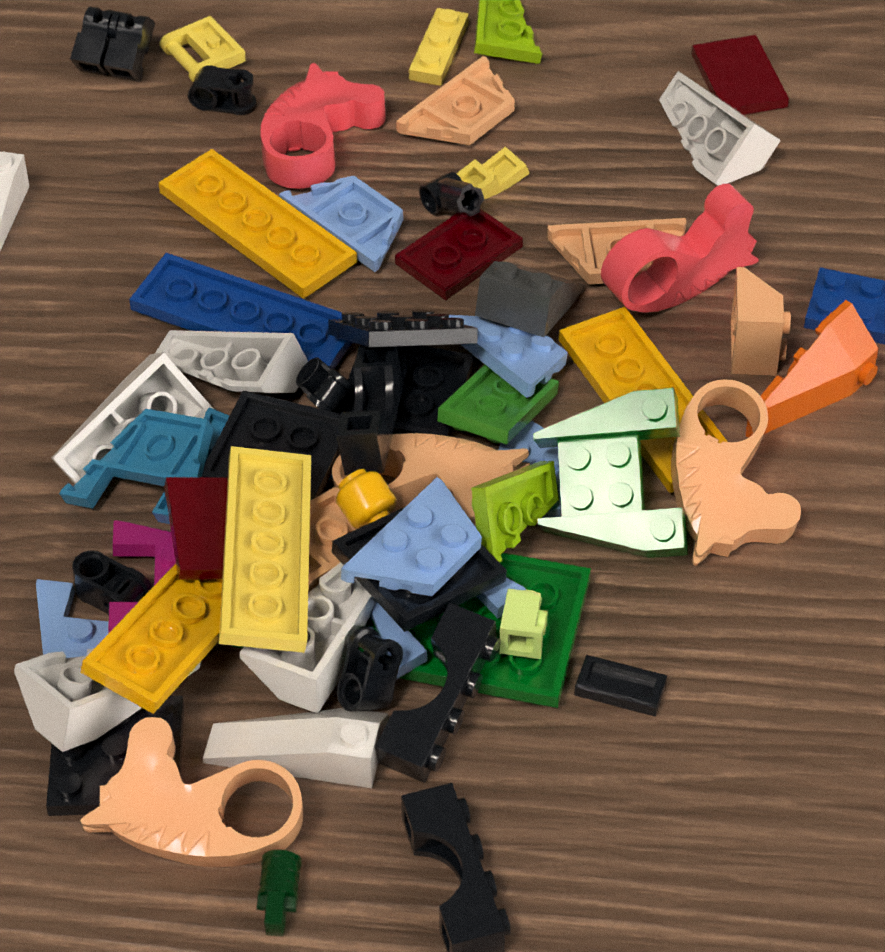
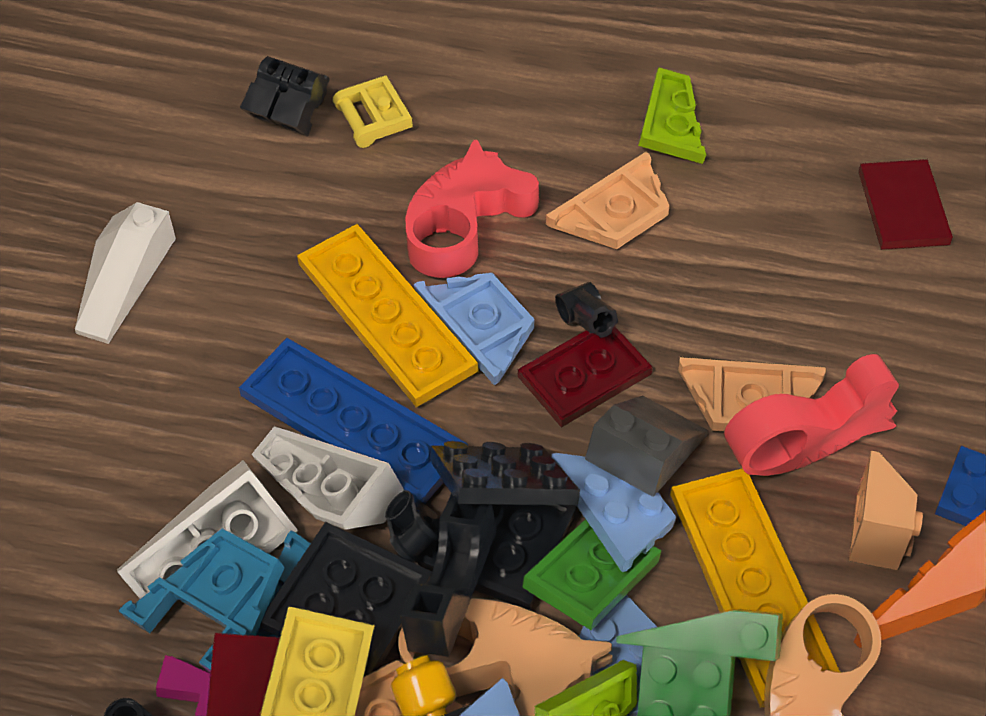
camera: 10 degrees right, 5 degrees up
black piece [188,65,257,115] -> none
light yellow plate [409,8,469,86] -> none
light yellow slope [456,147,530,199] -> none
white wedge [659,71,781,186] -> none

